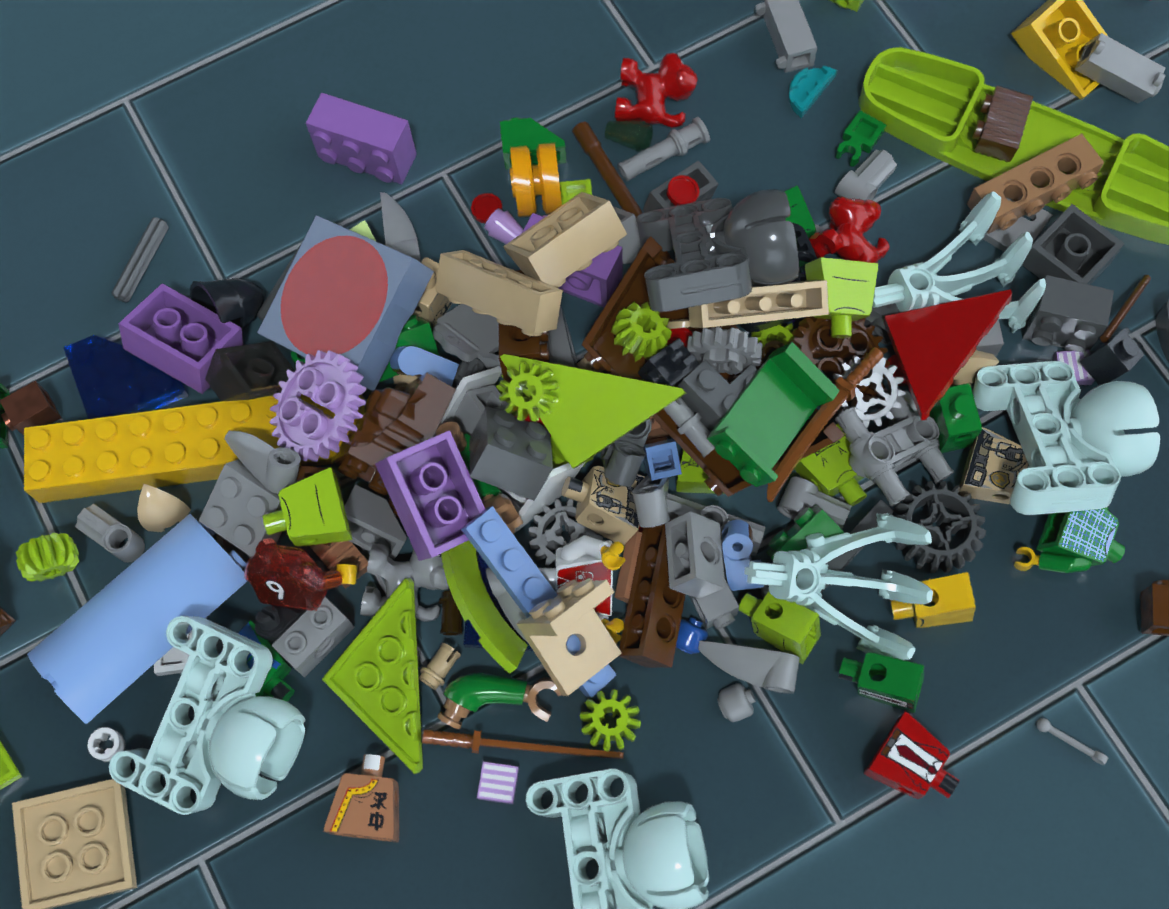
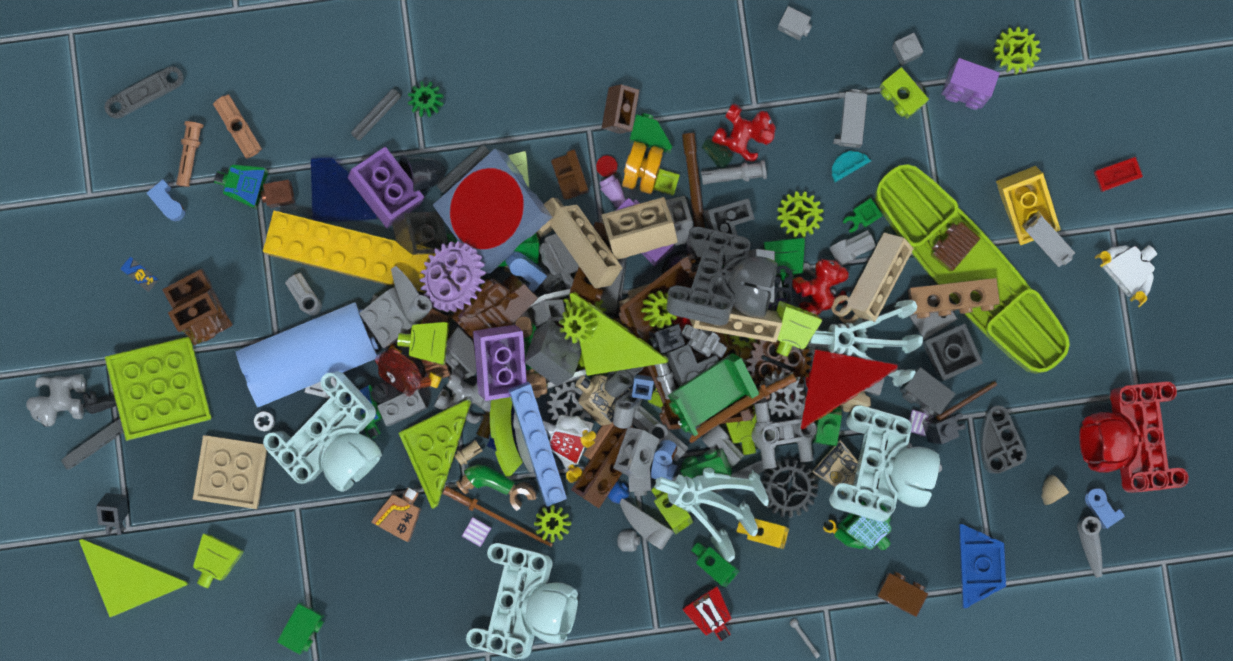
camera: 20 degrees right, 15 degrees up
lime gear [15,533,79,582] -> none
tan brick [137,484,191,532] -> none
medium lavender brick [306,92,417,184] -> none
light grey piece [380,192,421,263] -> none
tan bracket [516,578,622,696] -> none
red piece [667,175,700,206] -> none
none -> green gear [408,81,444,118]
none -> reddish brown panel [551,149,589,200]
none -> reddish brown brick [601,84,639,134]
none -> lime gear [777,191,823,238]
none -> tan hinge [831,233,914,324]

